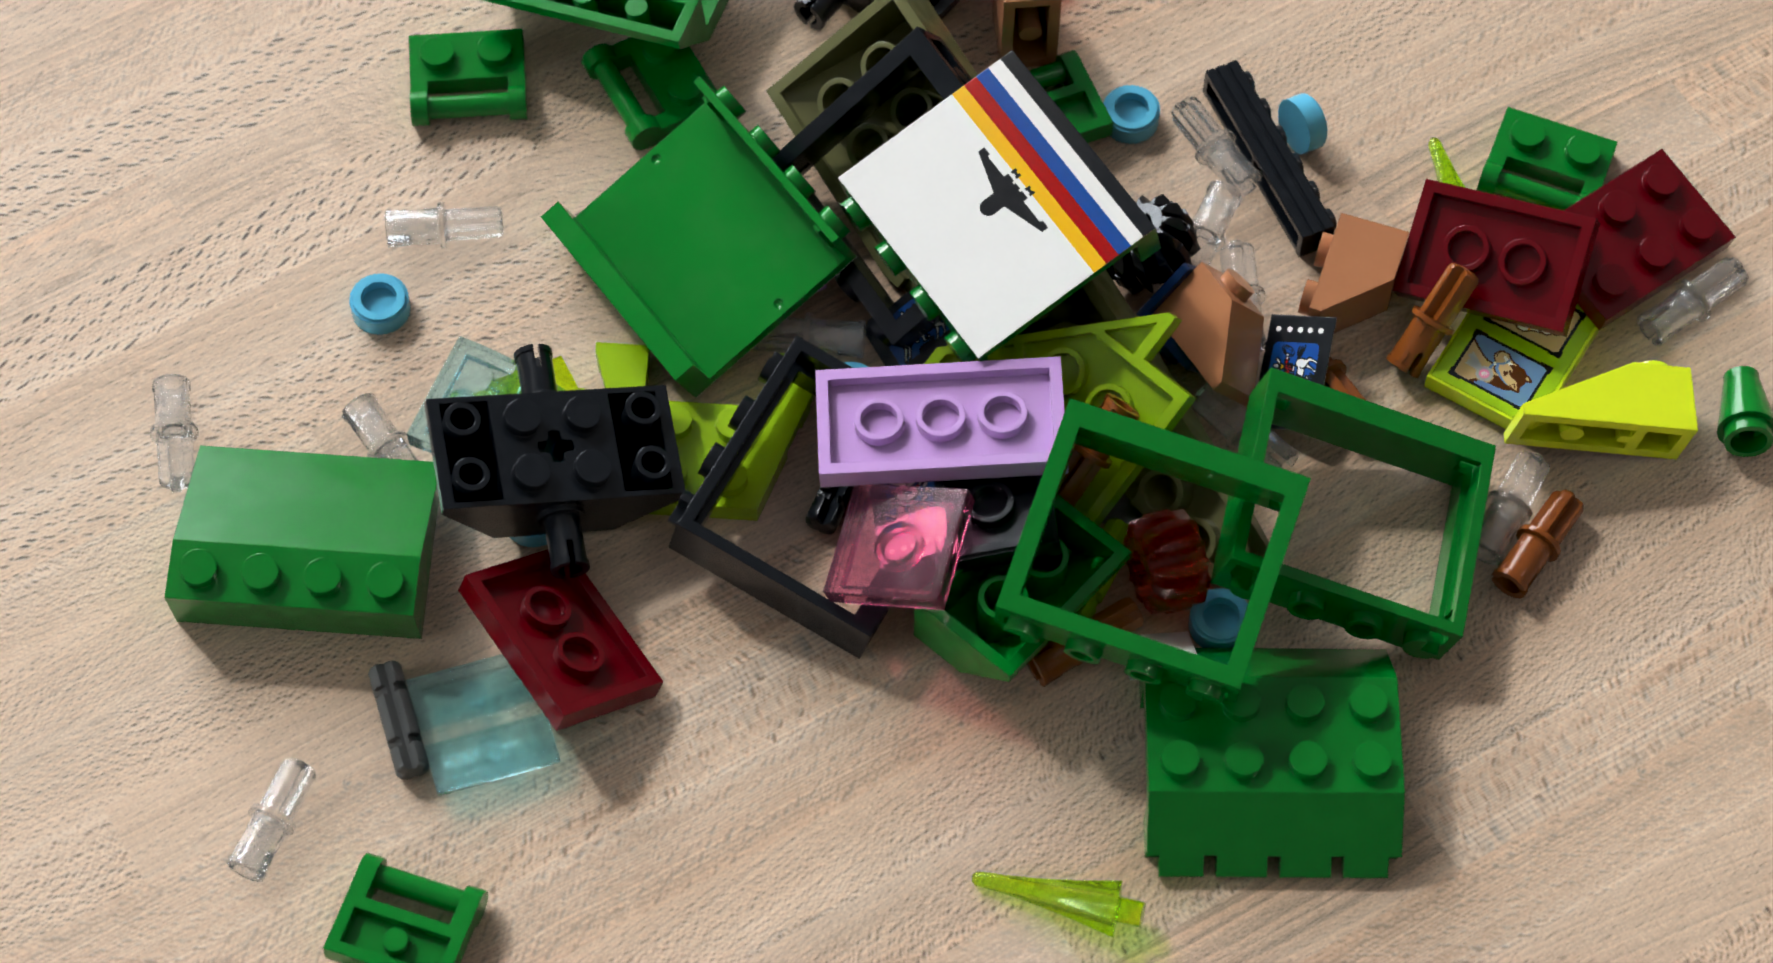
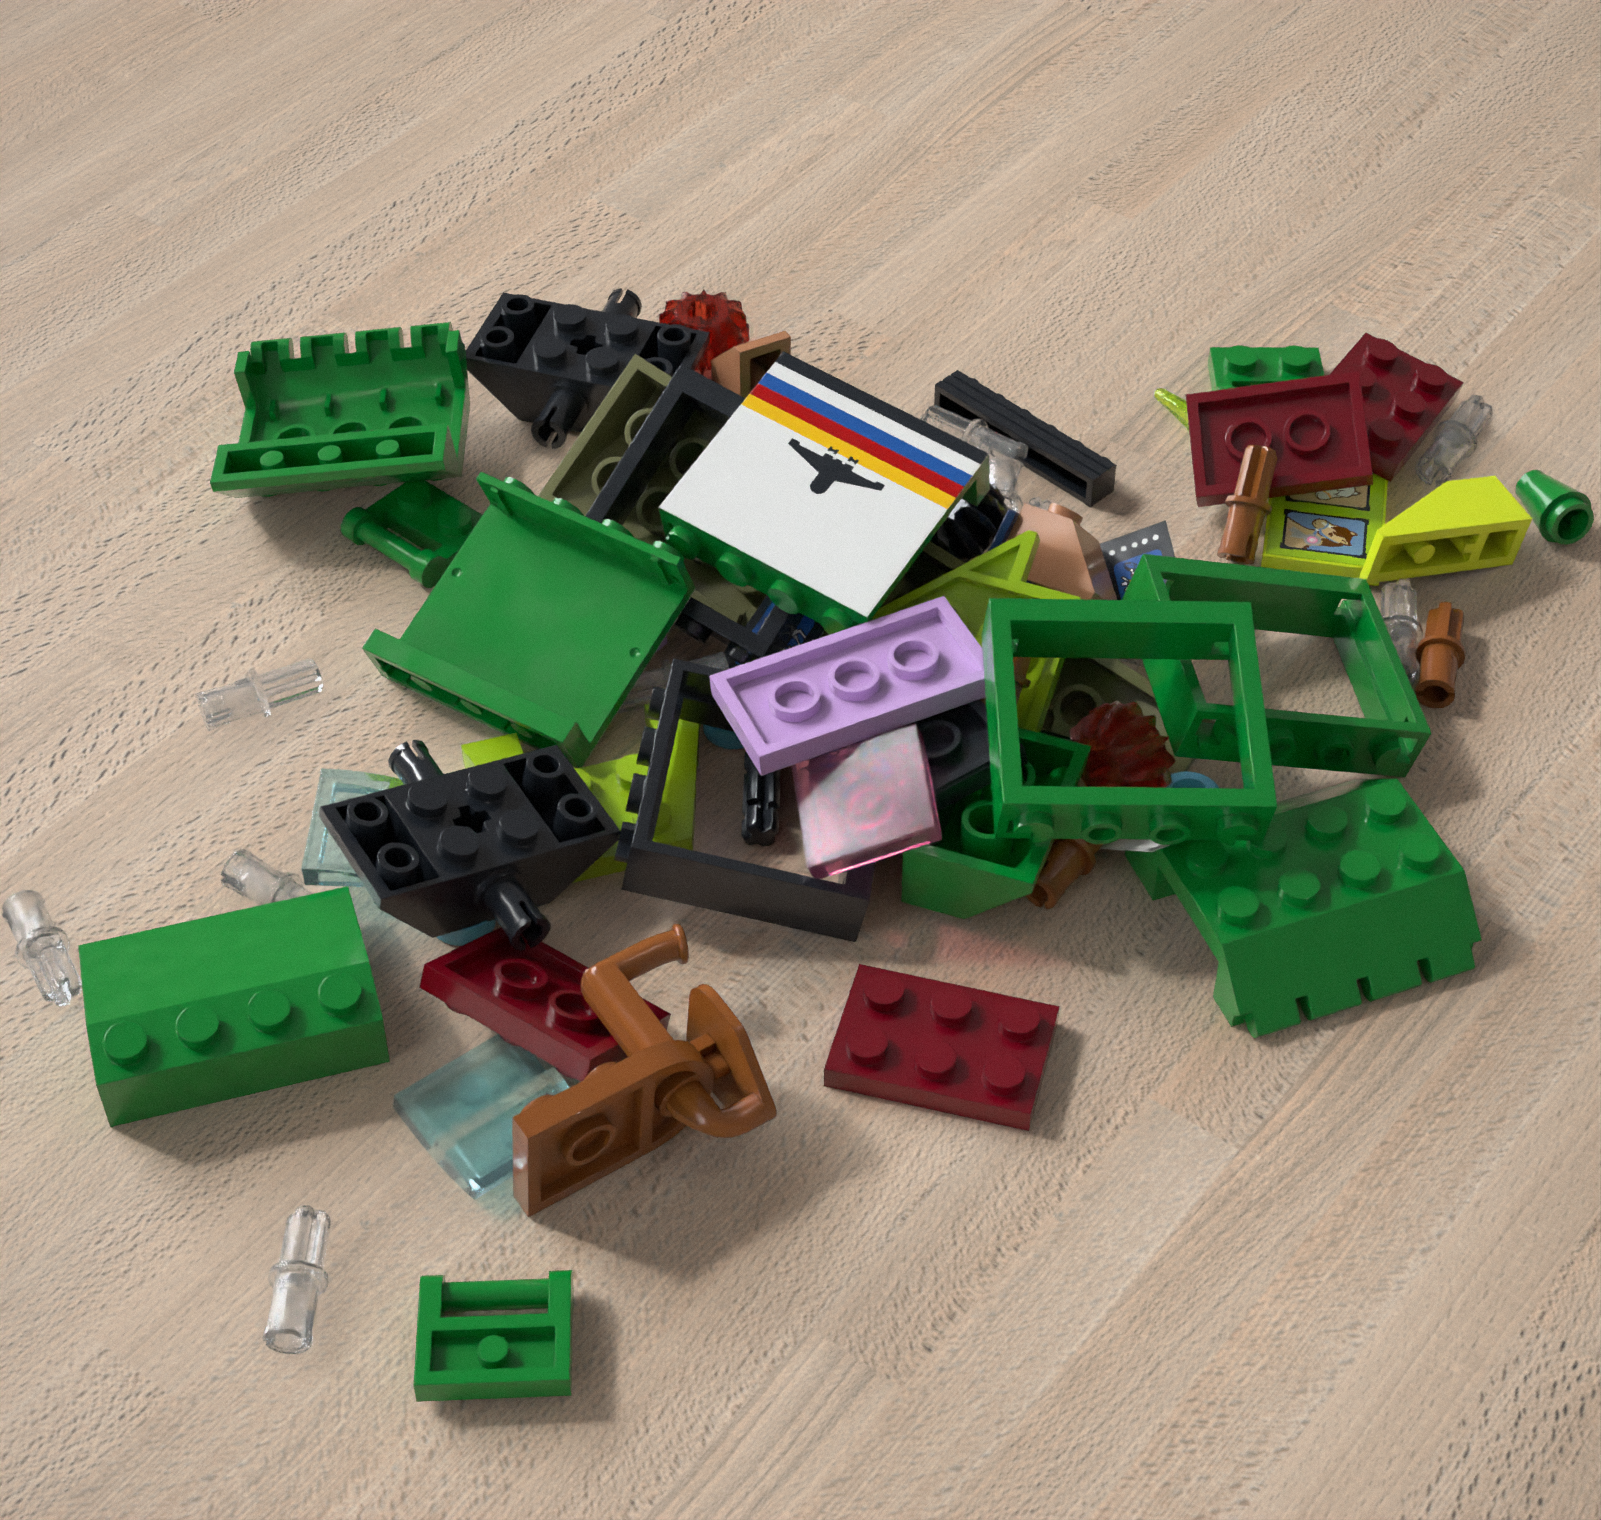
camera: 20 degrees left, 15 degrees down
medium azure tile [349,274,411,335] -> none
dark grey axle [368,661,429,780] -> none
green plate [409,28,528,126] -> none
clear neon green piece [971,871,1146,938] -> none
medium azure tile [1278,93,1328,154] -> none
nougat slope [1298,213,1409,333] -> none
none -> dark orange plate [512,924,777,1217]
none -> dark red plate [824,964,1060,1131]

